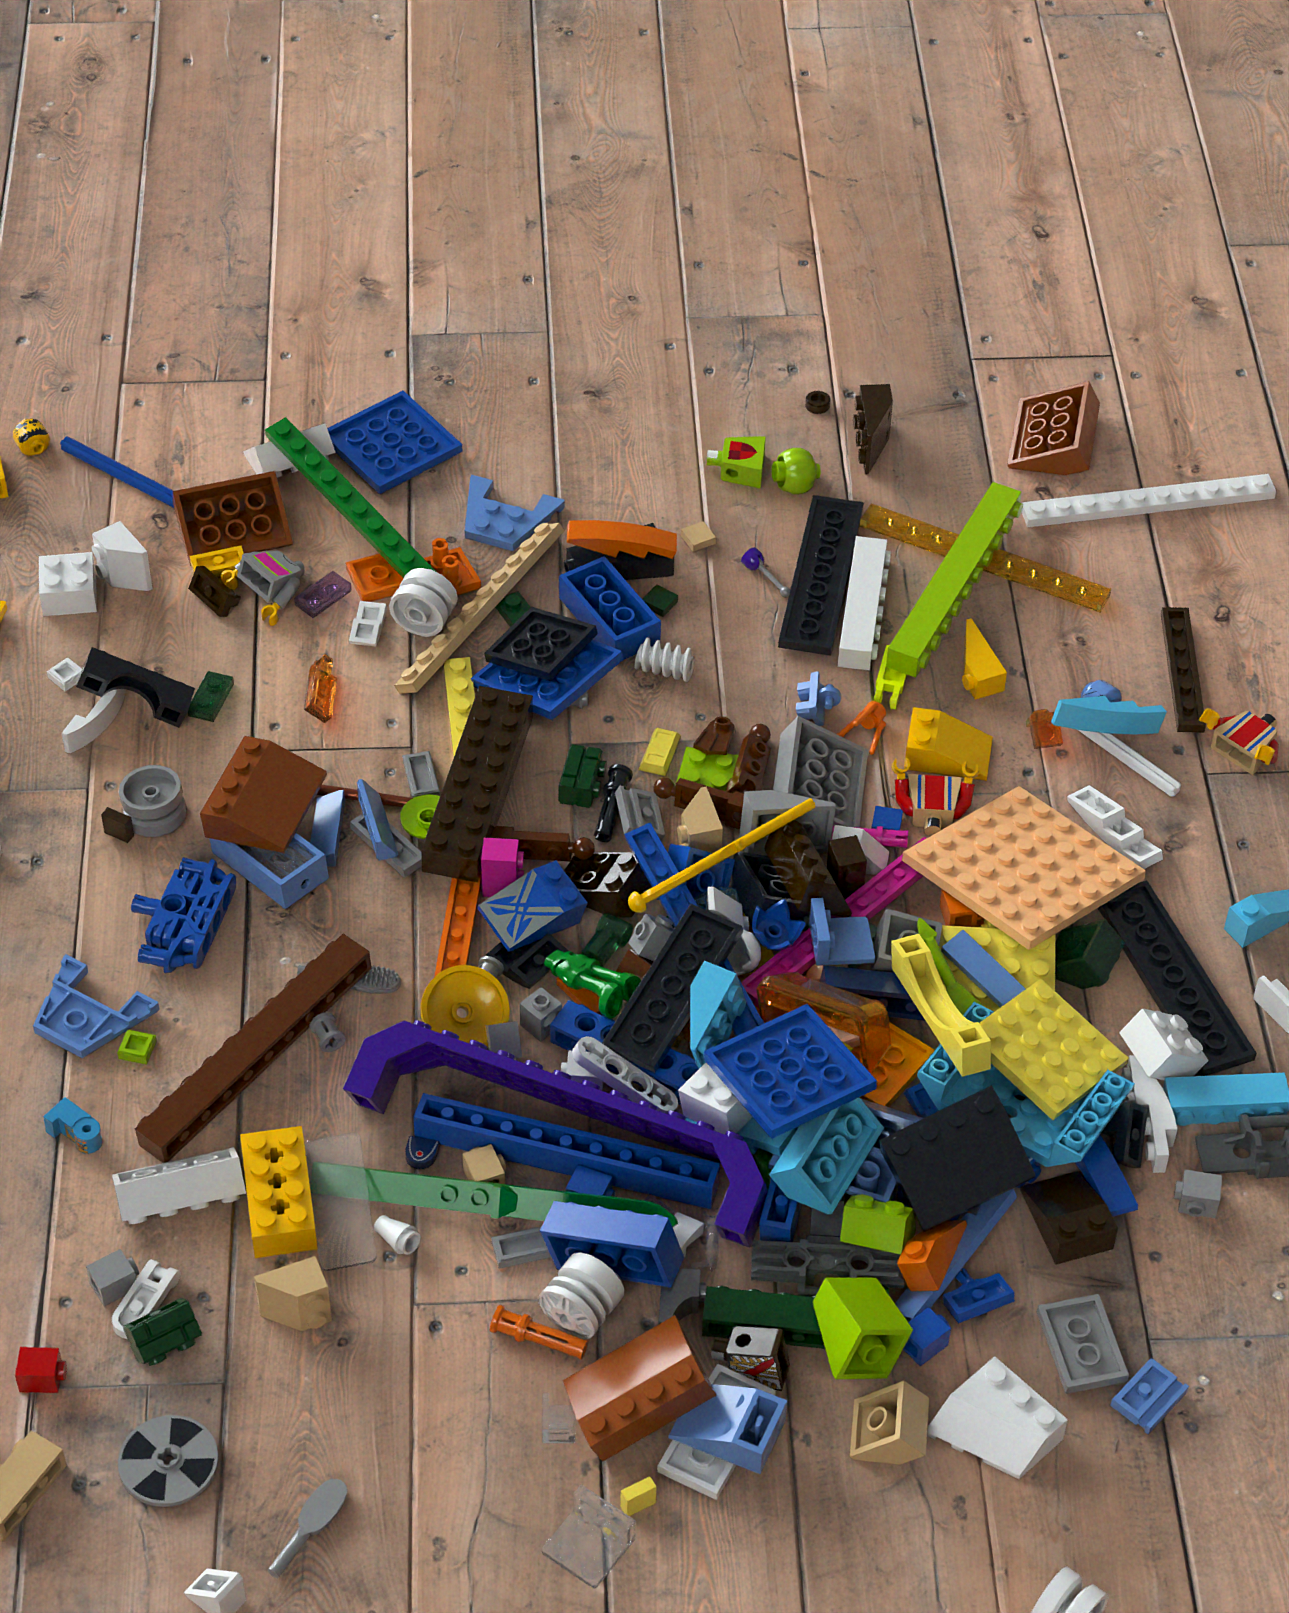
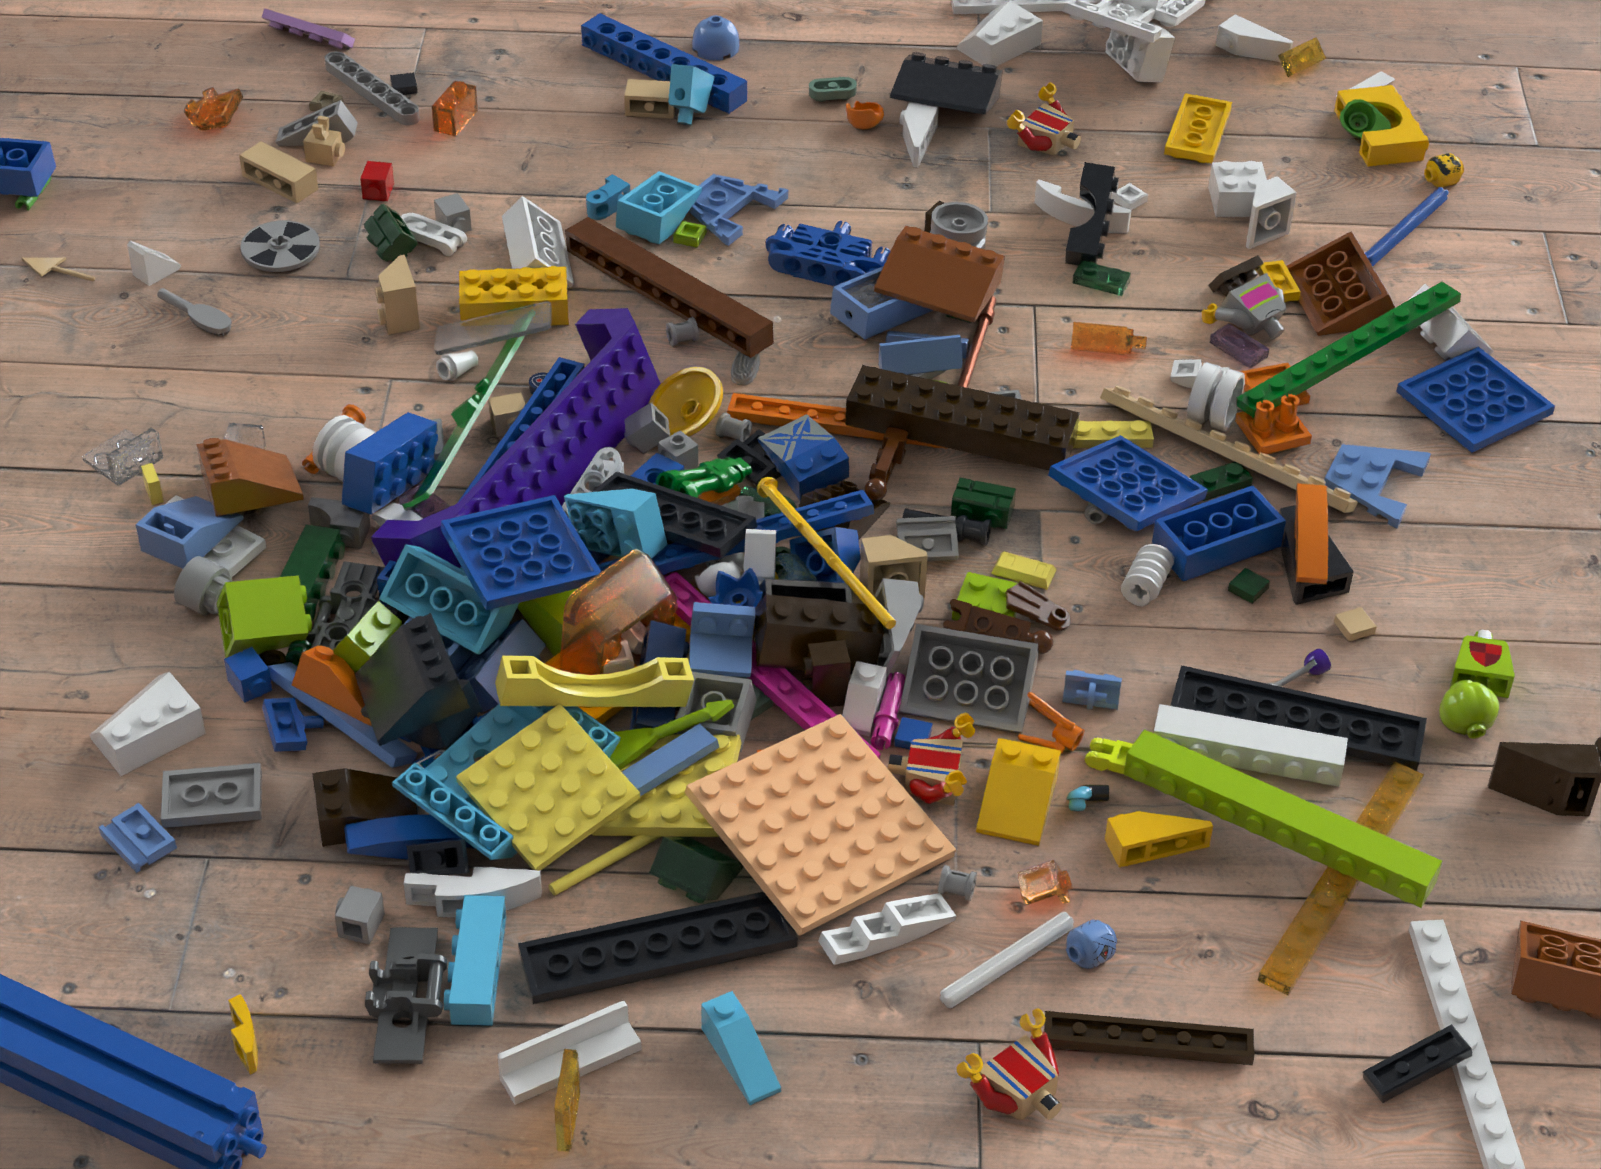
camera: 95 degrees right, 5 degrees down
dark pink brick [481,838,524,897] -> none
black plate [484,607,598,681] -> none
blue brick [566,1165,615,1197] -> none
reddish brown plate [653,777,744,829] -> none
dark brown torso [711,1326,790,1391] -> none
tan slope [850,1381,929,1465] -> none
medium azure slope [1051,696,1167,735] -> none
white brick [1119,1008,1209,1080] -> none
none -> light grey piece [174,556,232,616]
none -> medium azure slope [616,171,702,244]
none -> light grey bush [938,865,977,901]
none -> arm [1067,785,1109,811]
none -> black tile [1363,1024,1472,1103]

